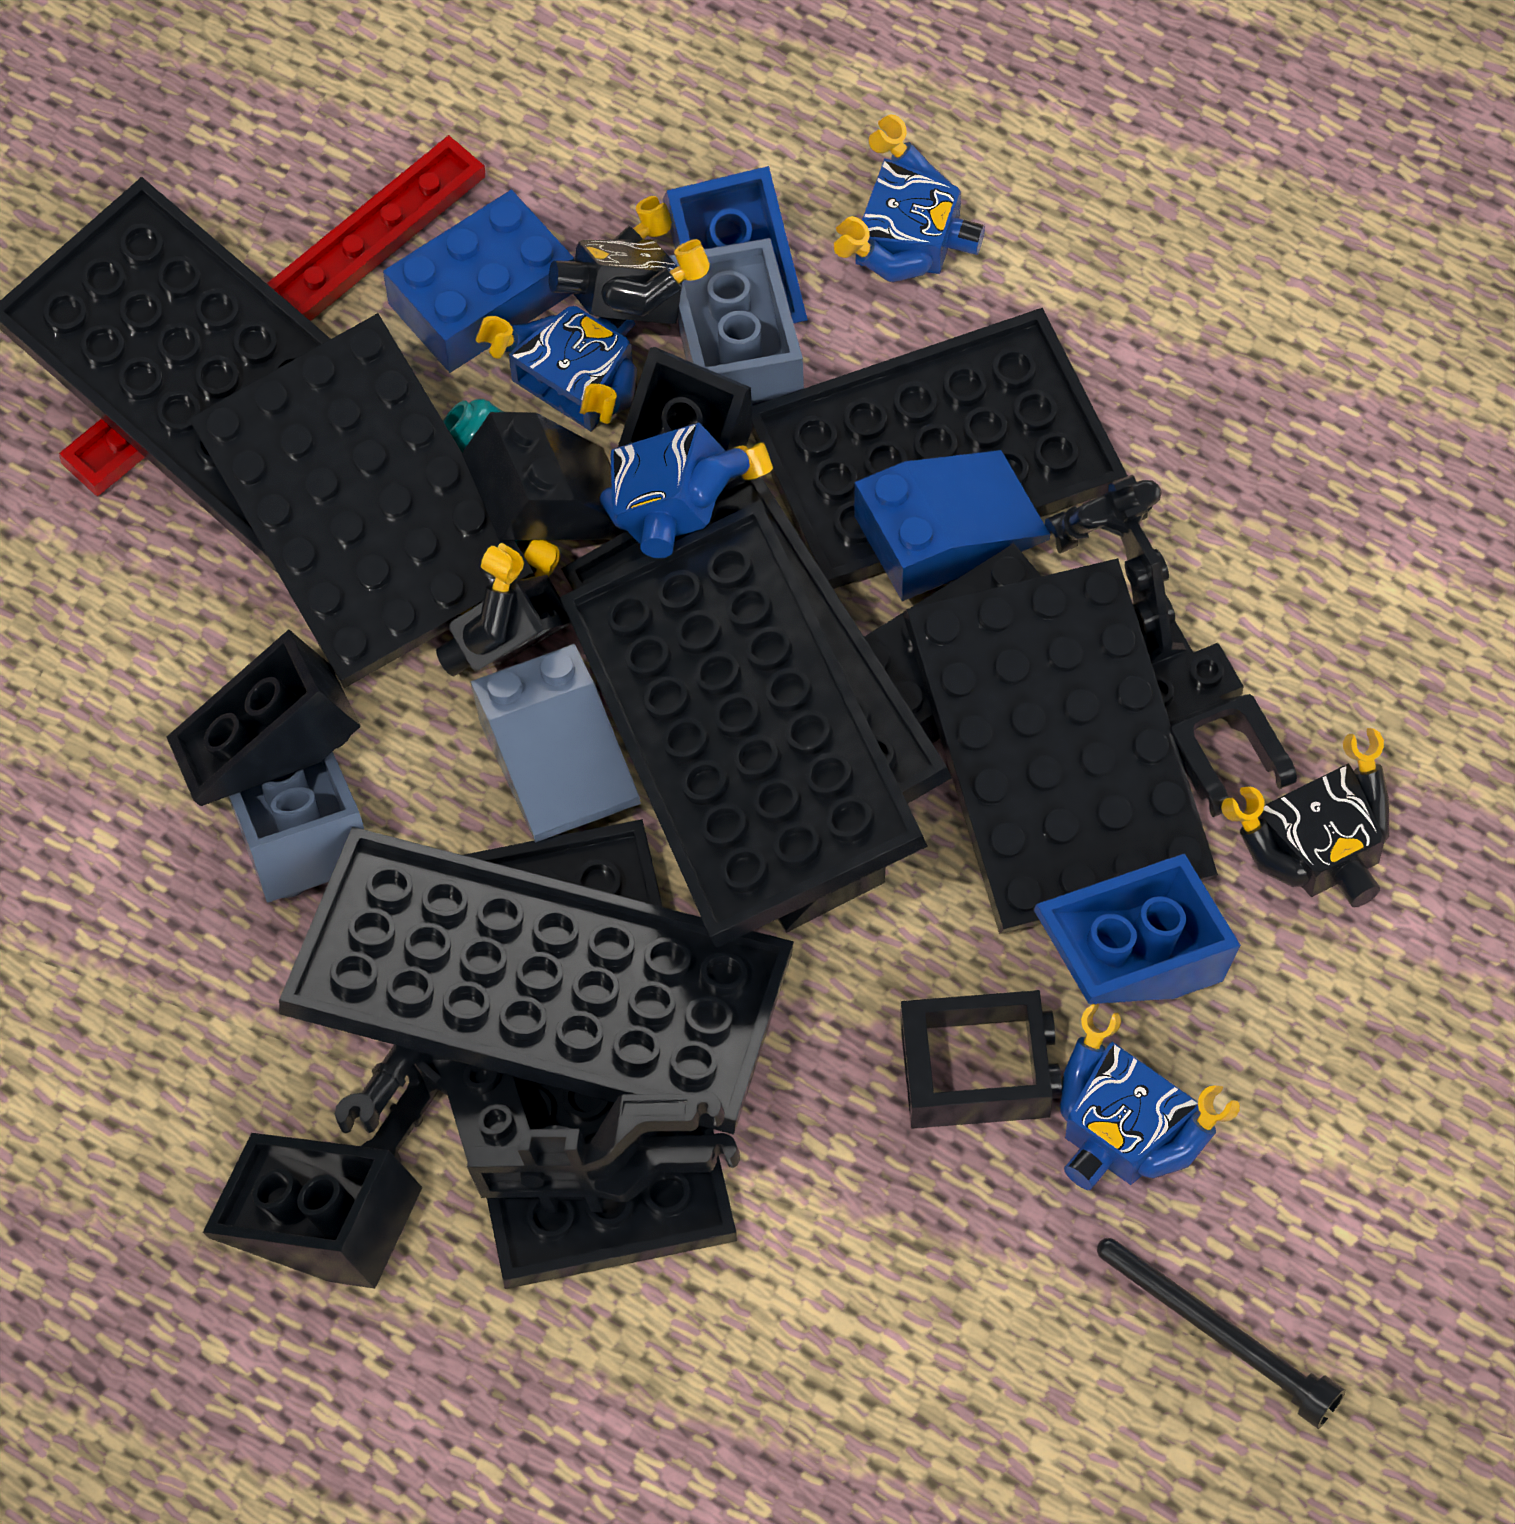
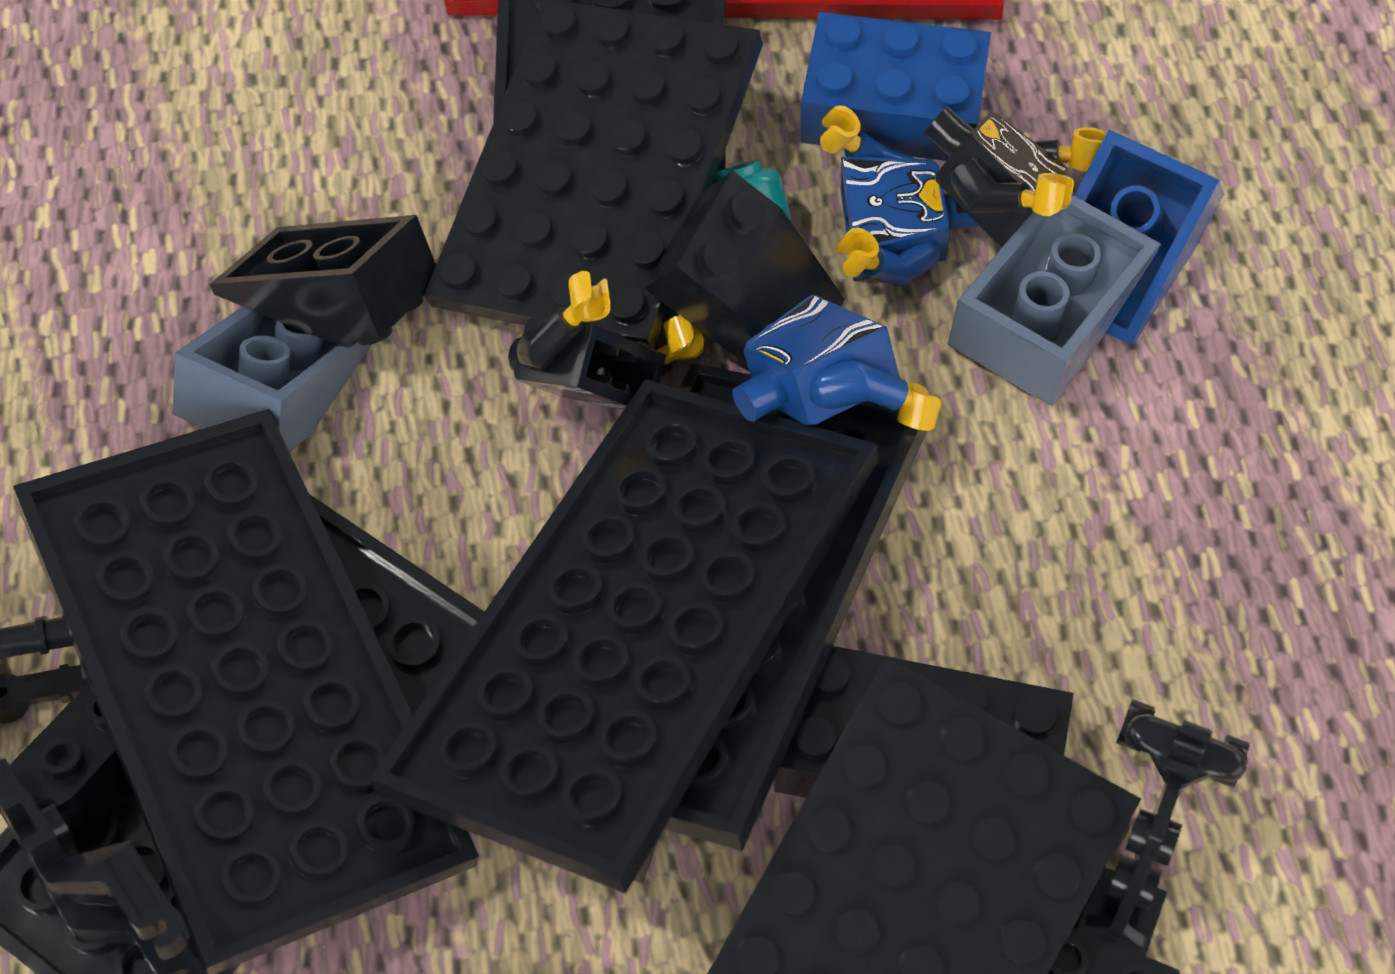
camera: 50 degrees right, 0 degrees up
sand blue slope [470,644,641,843] -> none
black slope [617,347,752,451] -> none
black plate [751,307,1128,589] -> none
blue torso [834,114,985,282] -> none
blue slope [854,450,1050,601] -> none

